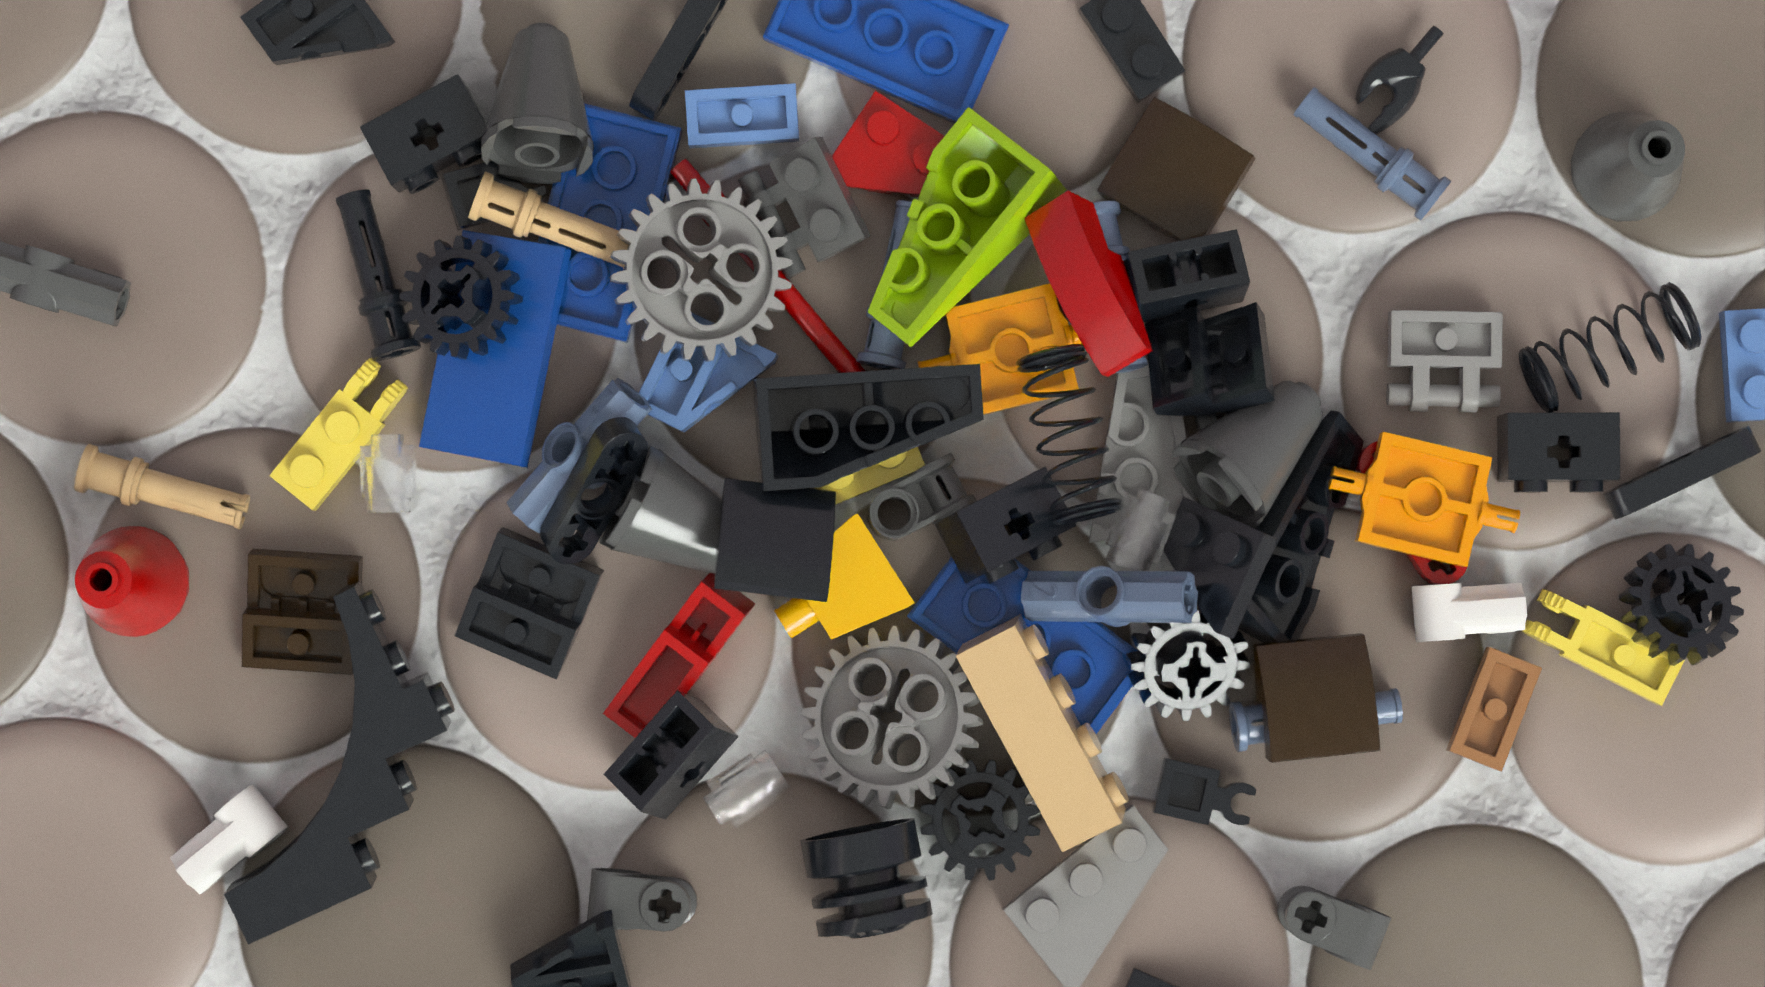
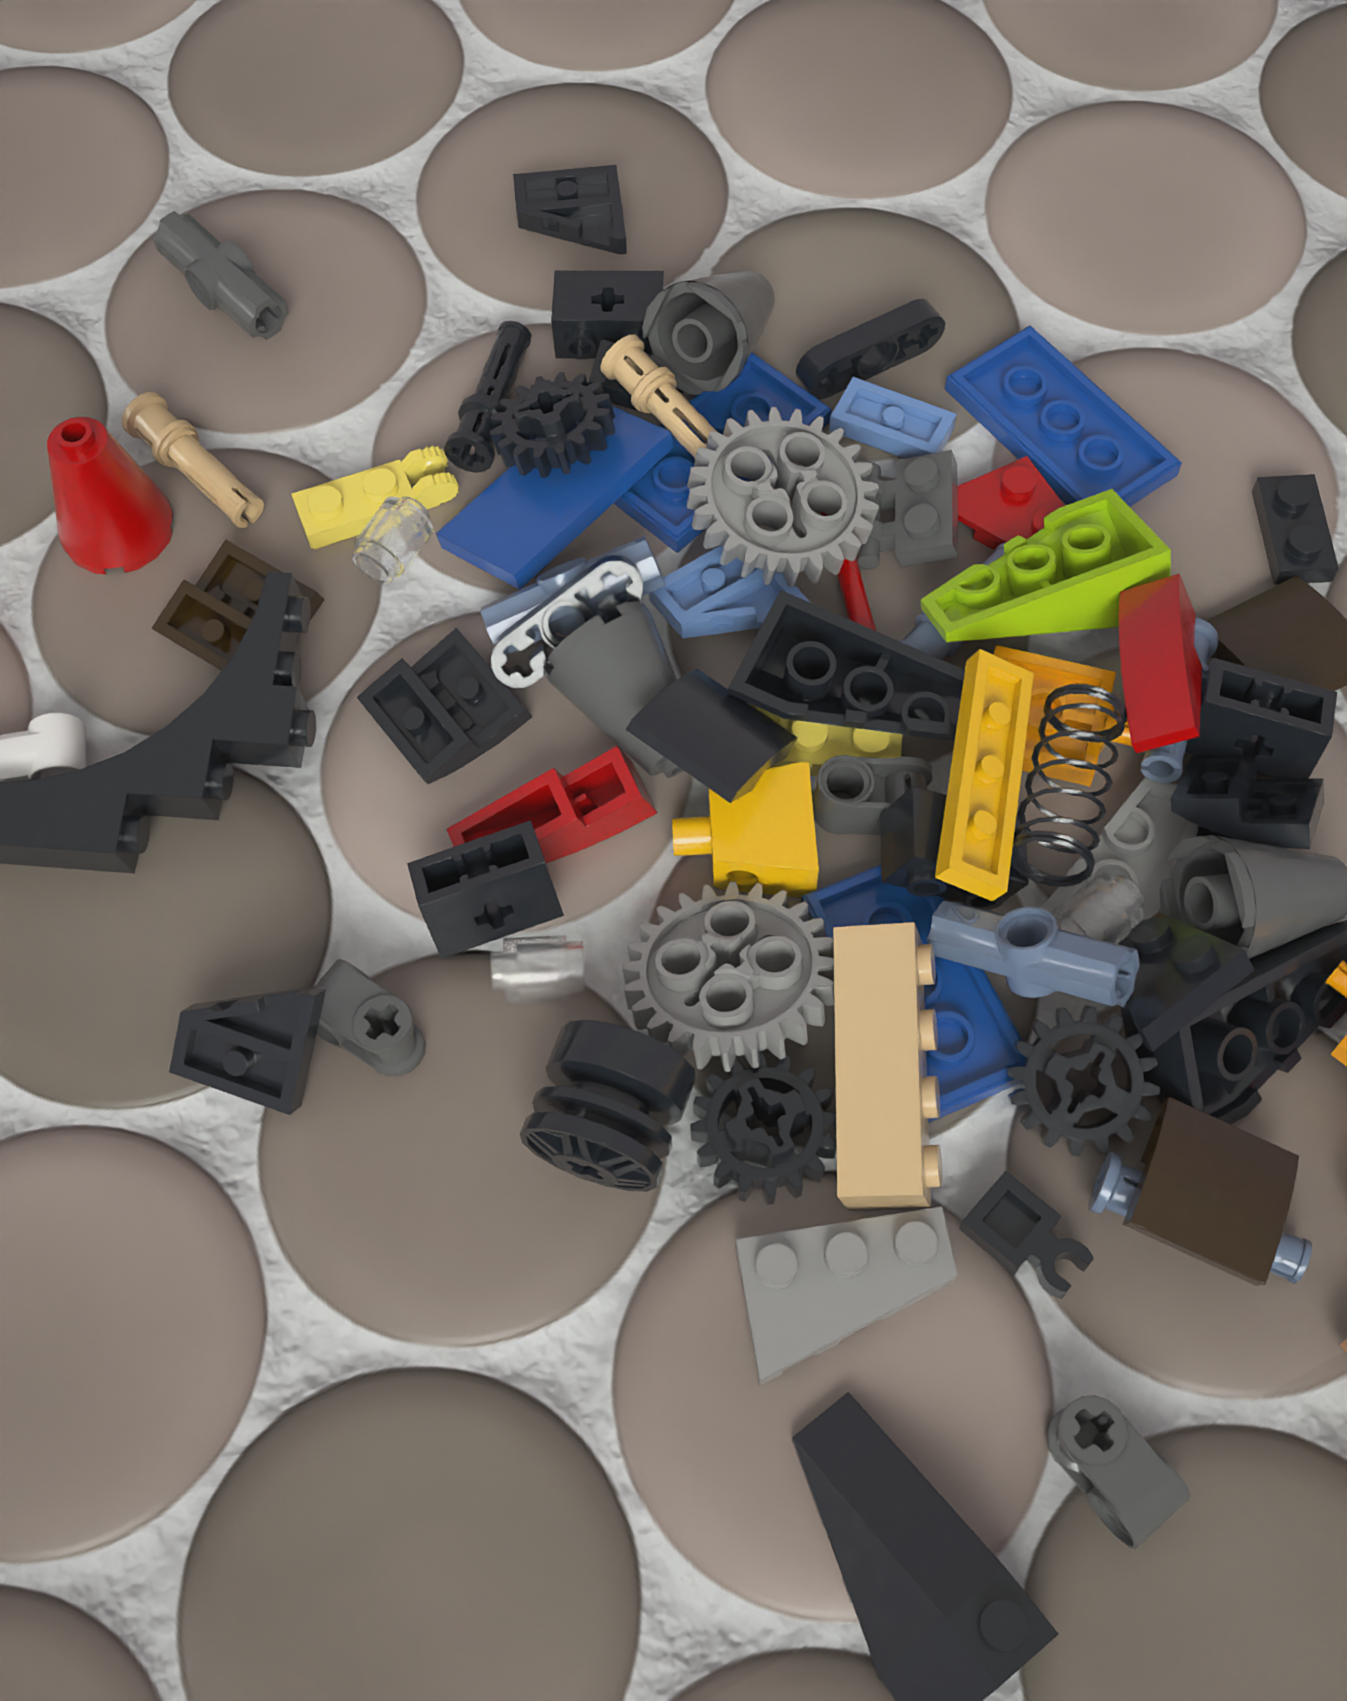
camera: 35 degrees right, 25 degrees down
none -> yellow plate [935,649,1034,901]

